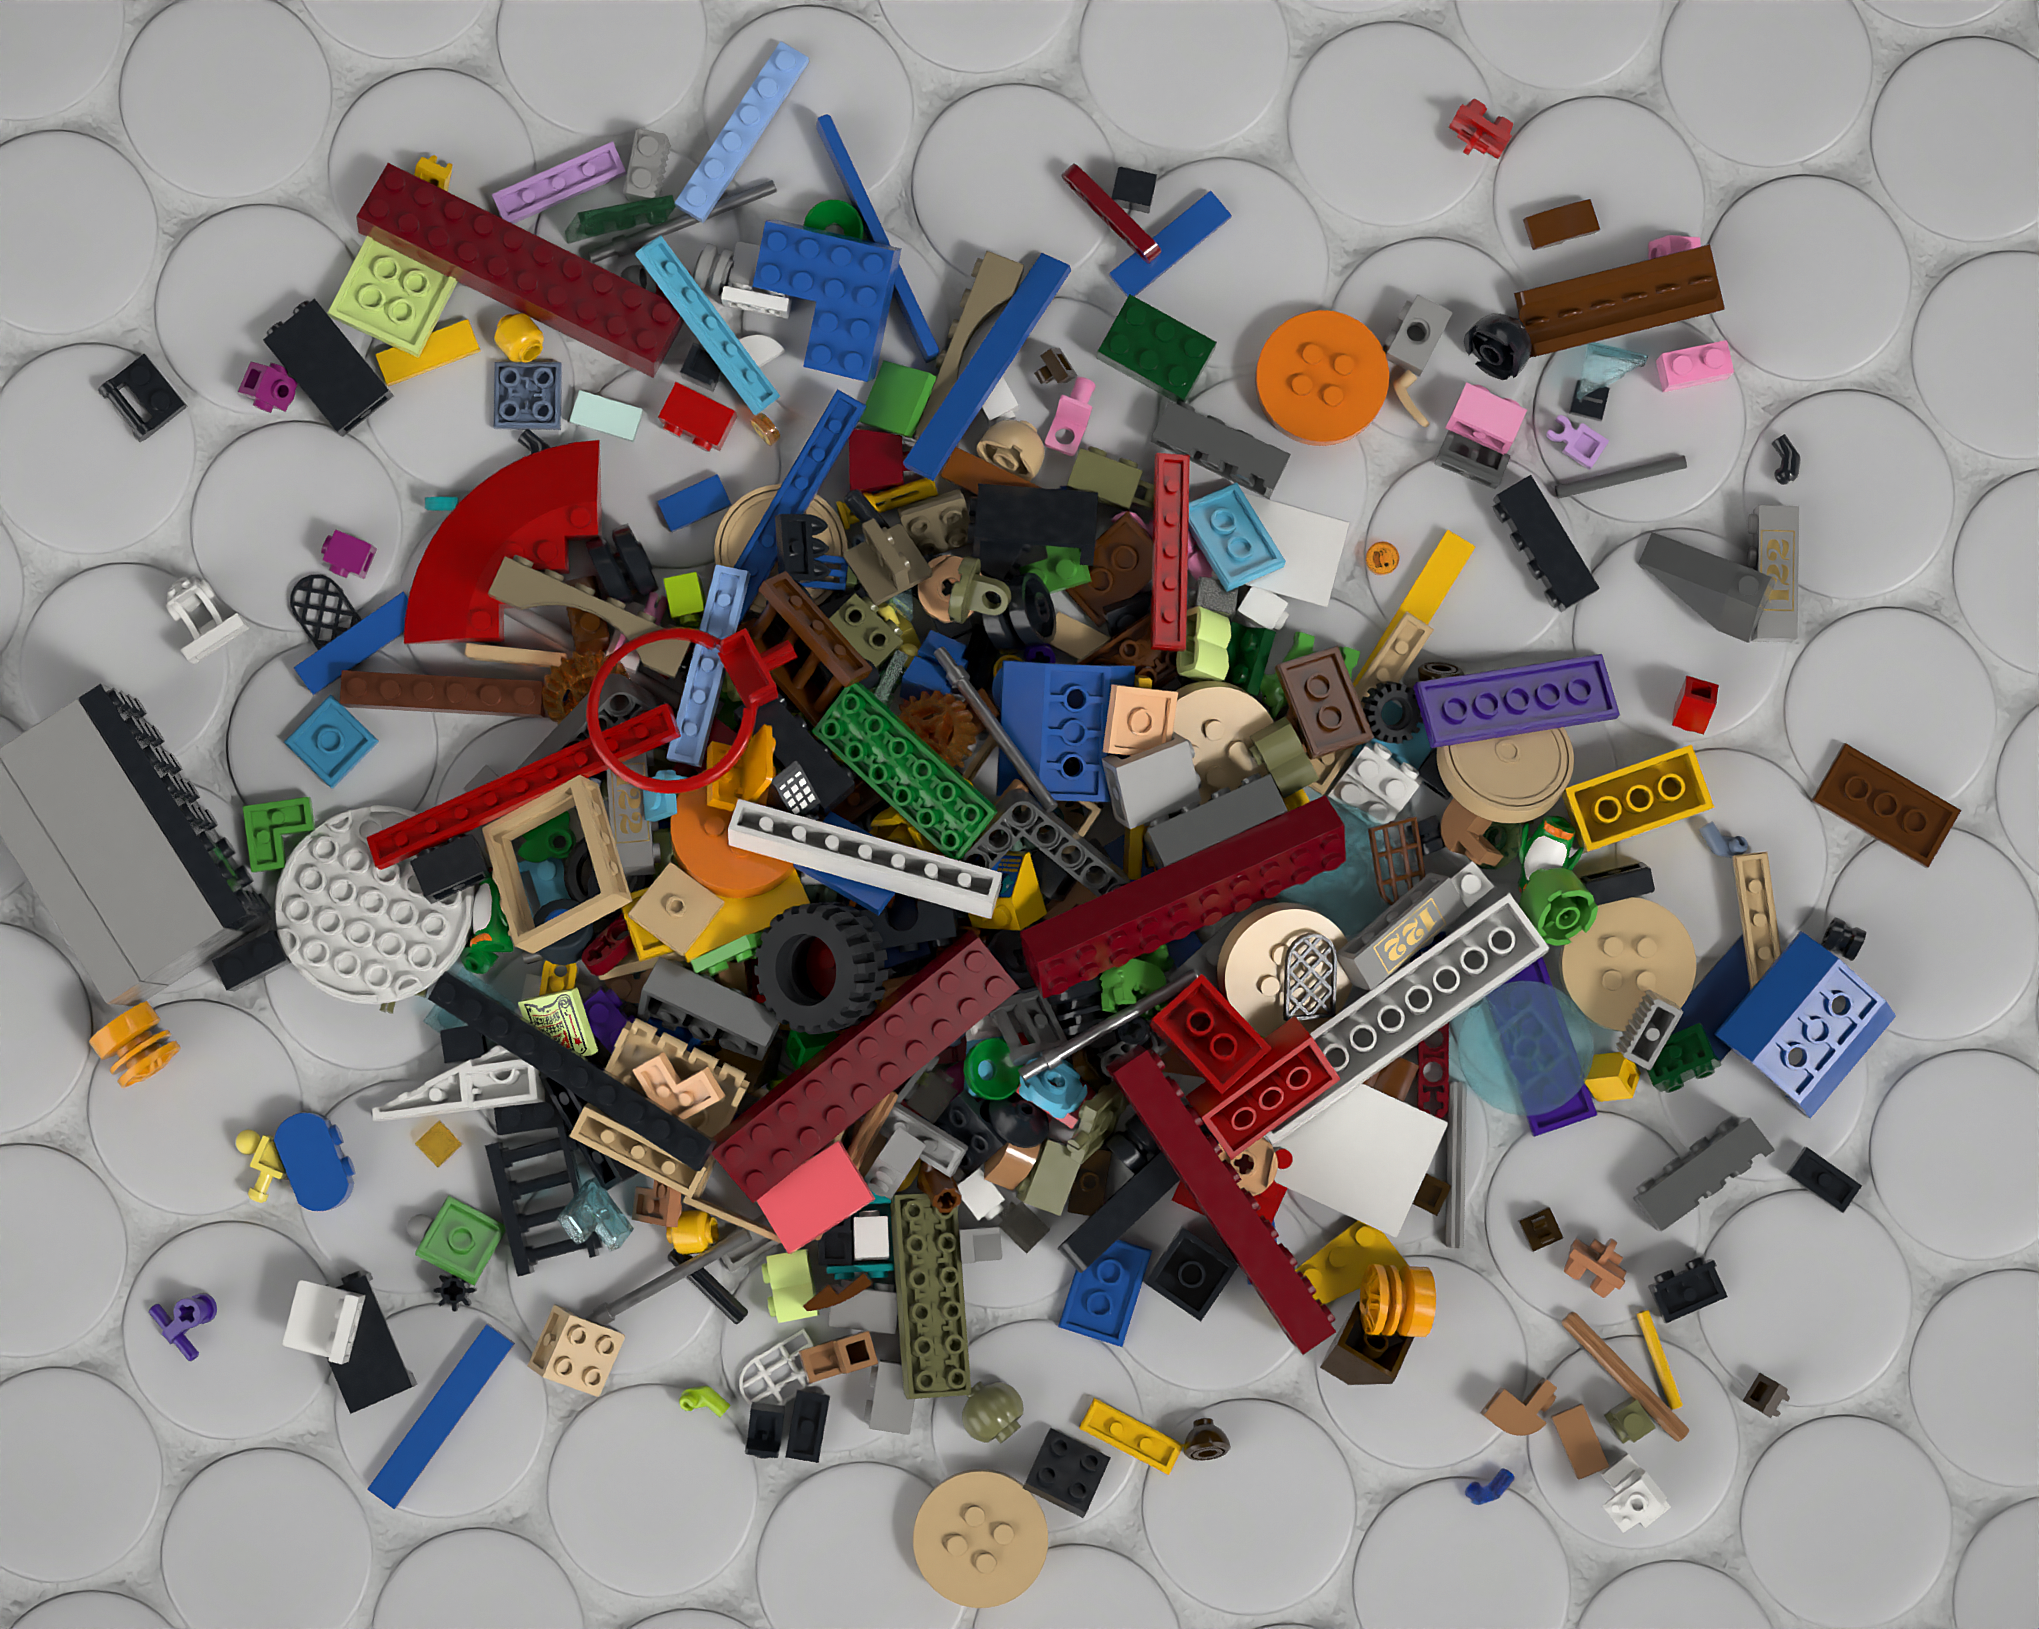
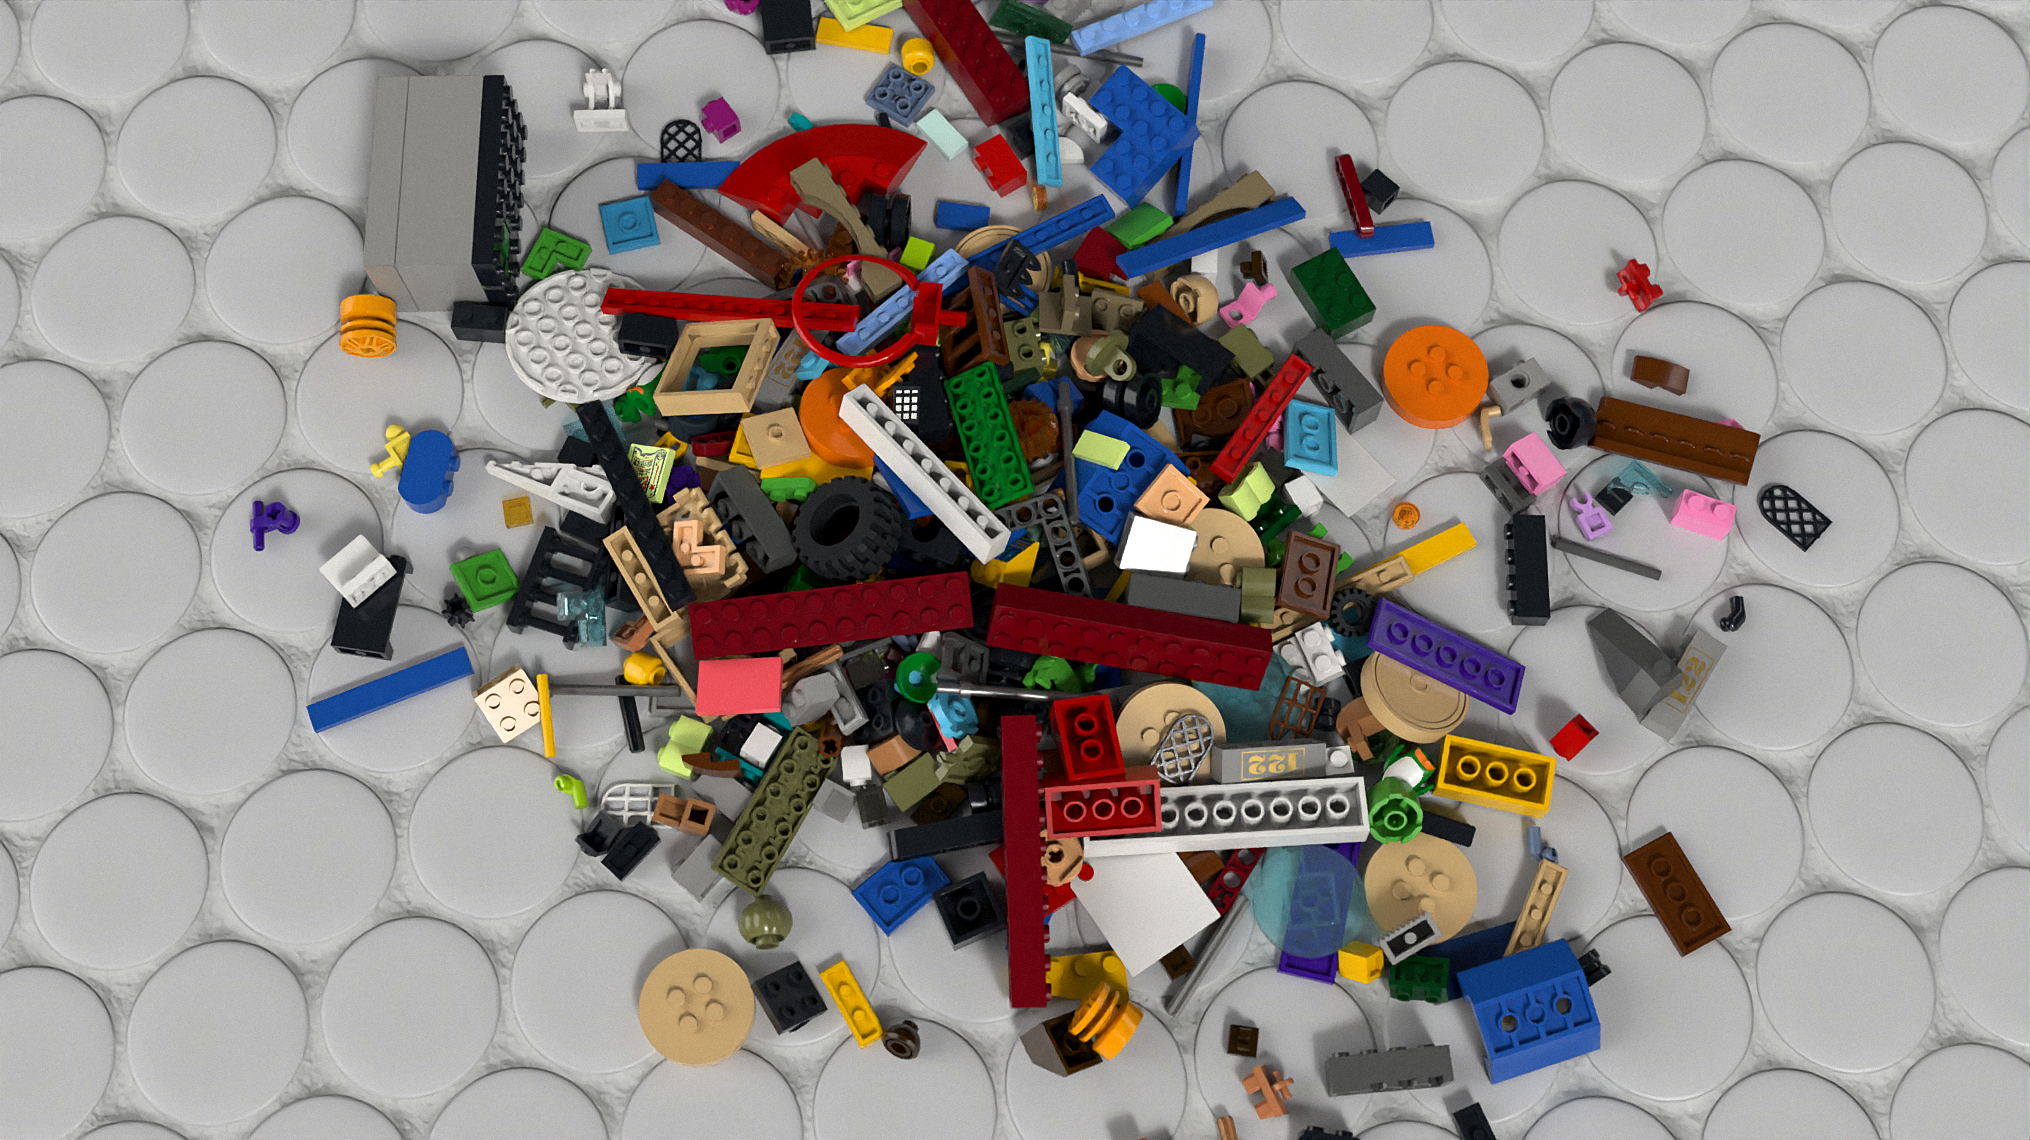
camera: 30 degrees right, 15 degrees down
none -> yellow bar [536,674,556,758]
none -> yellowish green tile [1072,430,1130,470]
none -> black window [1759,485,1832,552]

